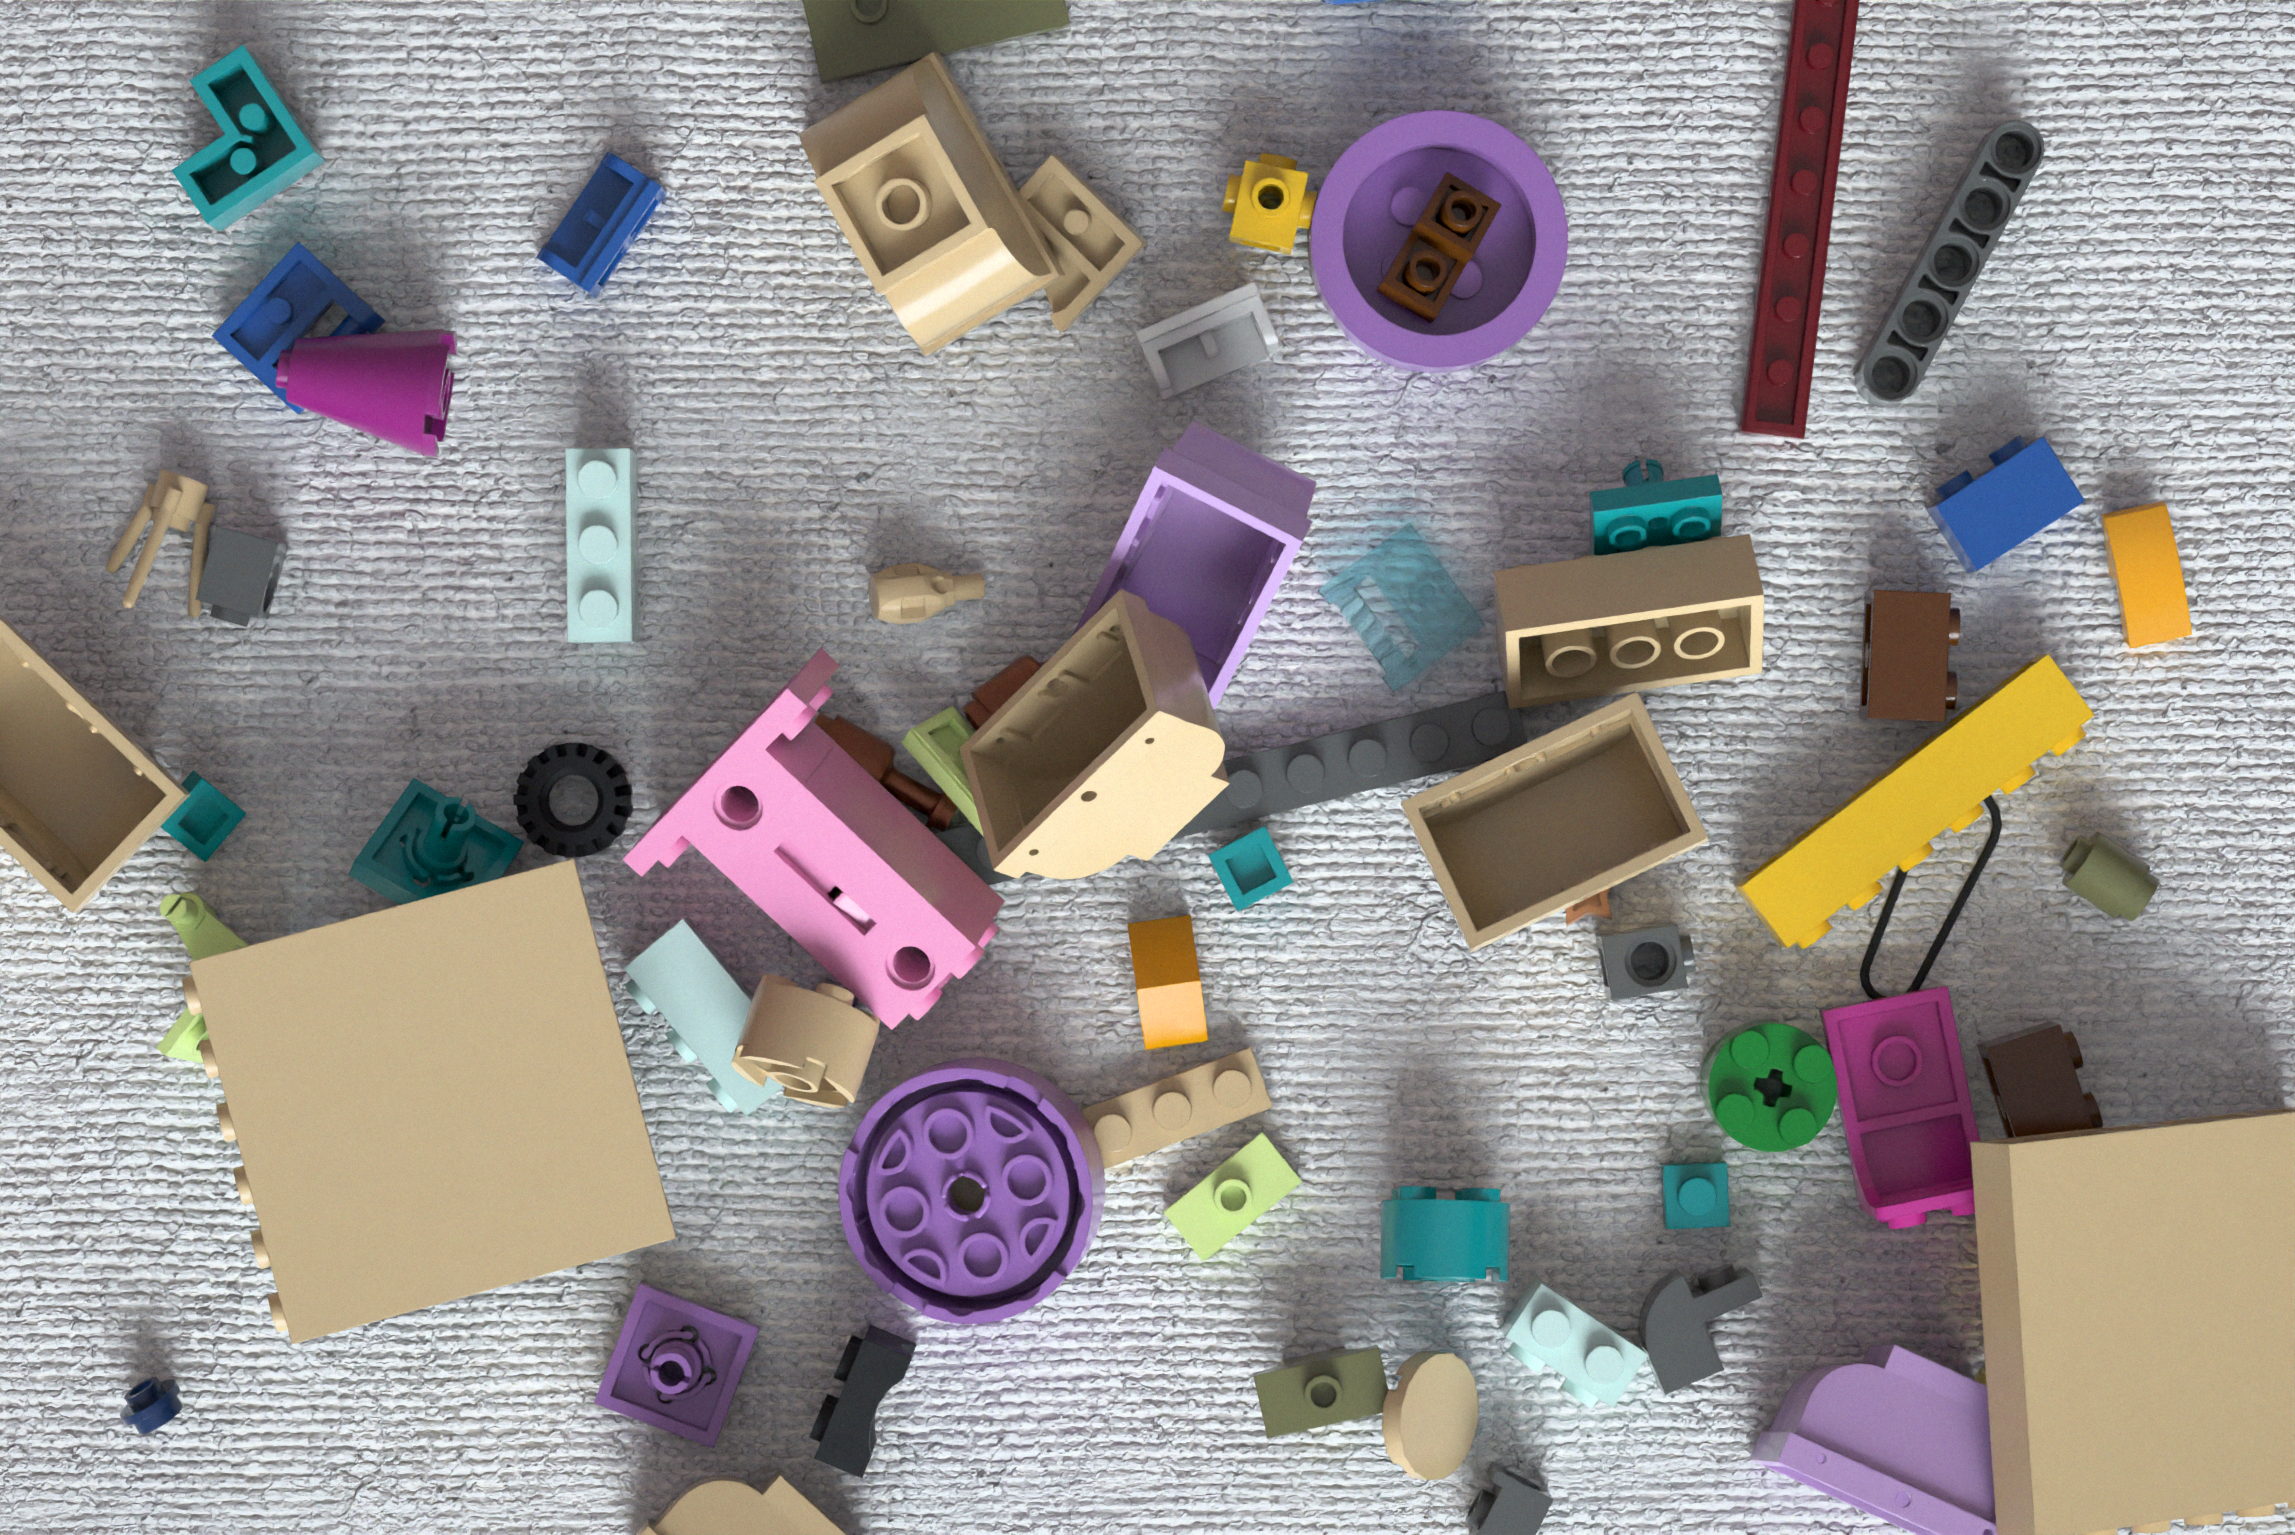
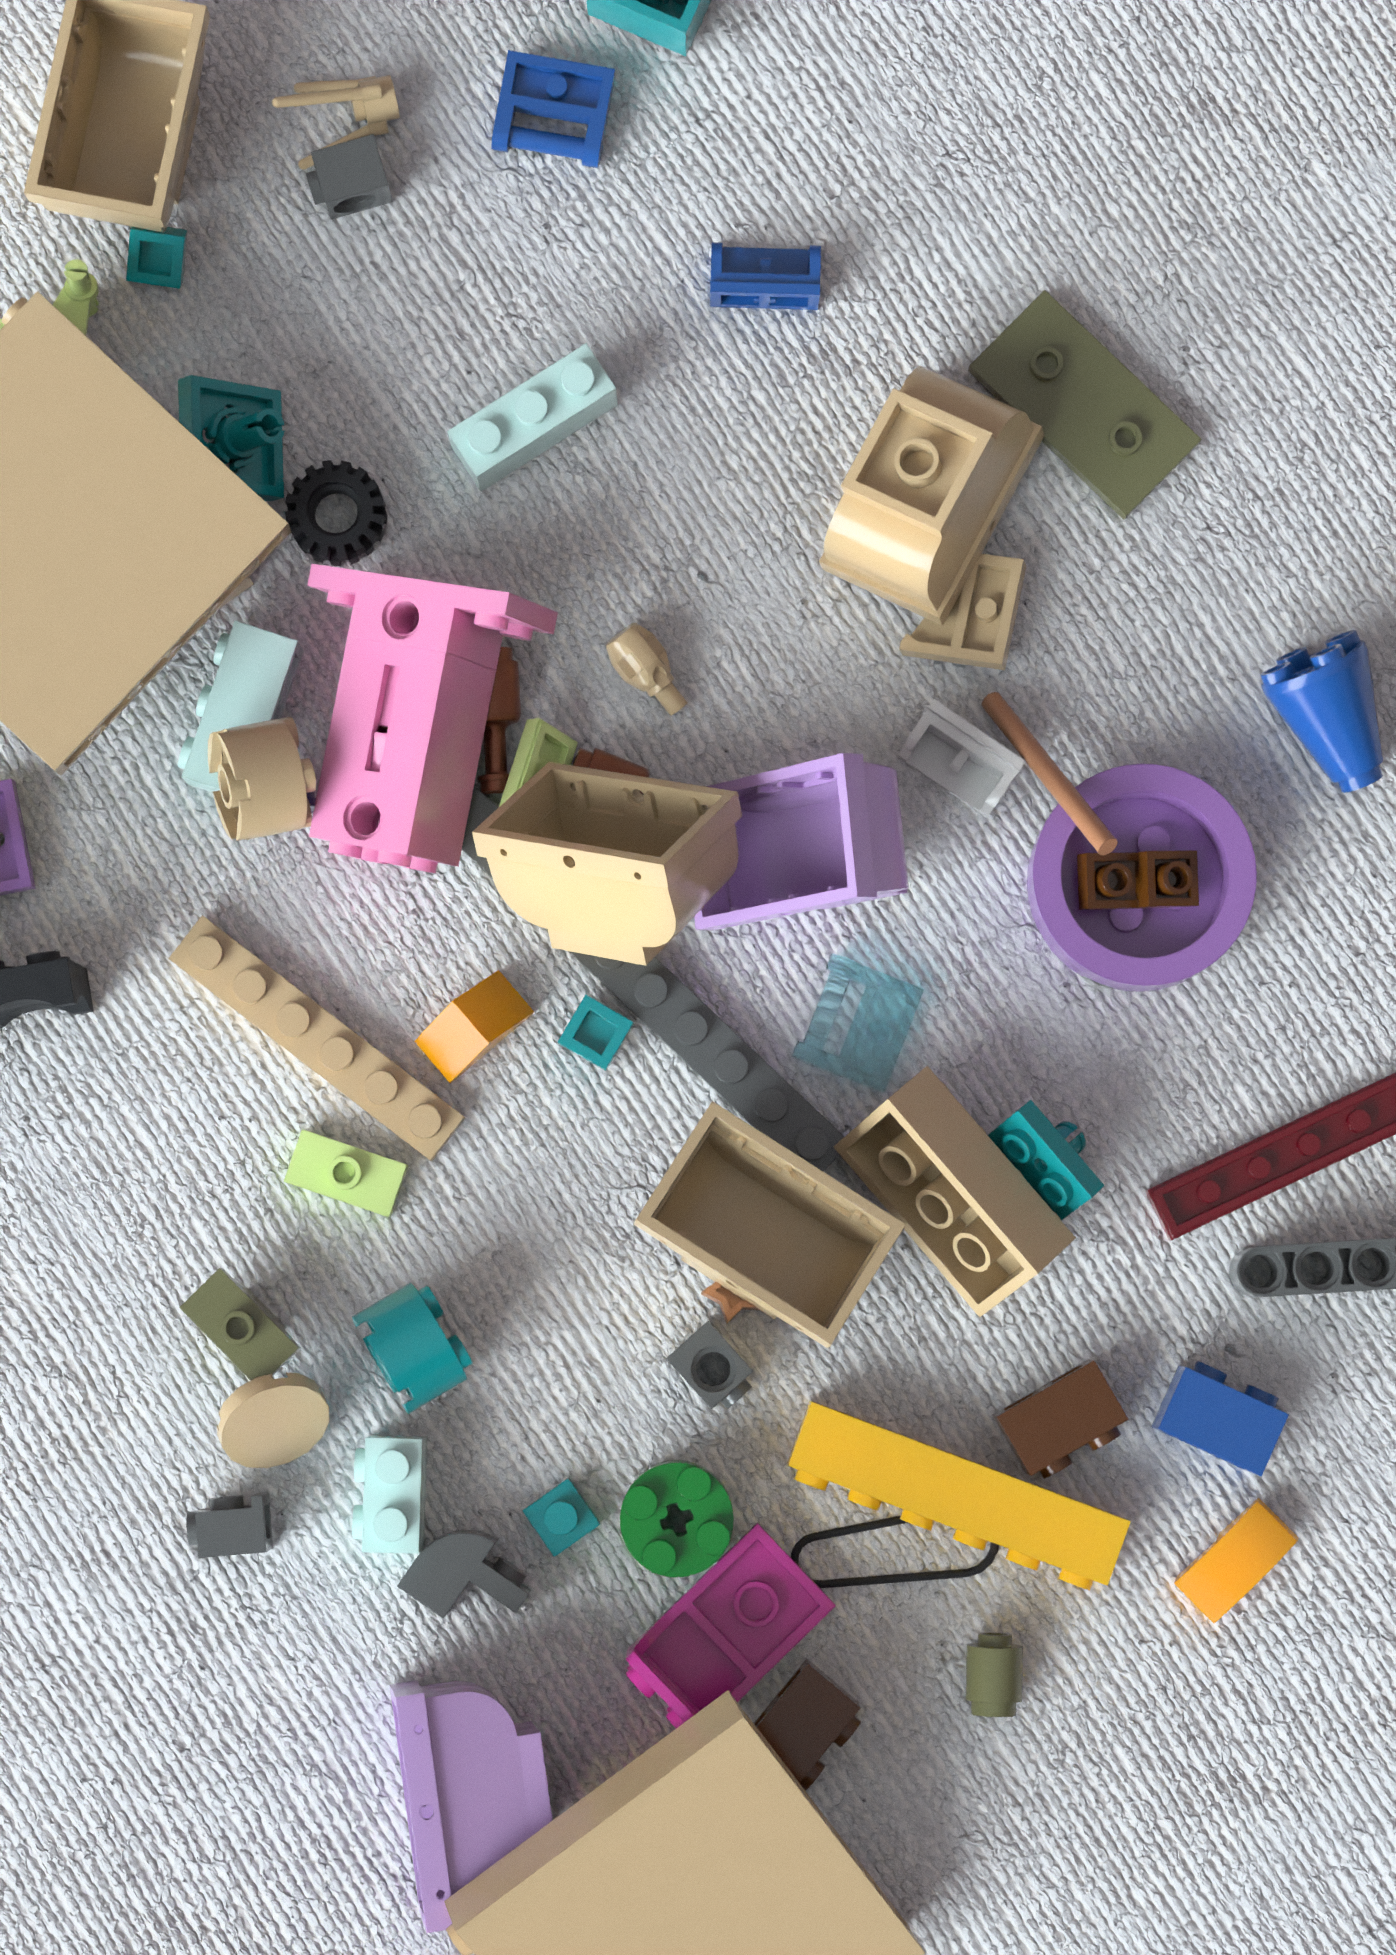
camera: 55 degrees right, 5 degrees down
magenta cone [276,329,457,457] -> none
medium lavender brick [838,1057,1106,1324] -> none
yellow brick [1222,153,1317,255] -> none
none -> nougat bar [981,692,1118,855]

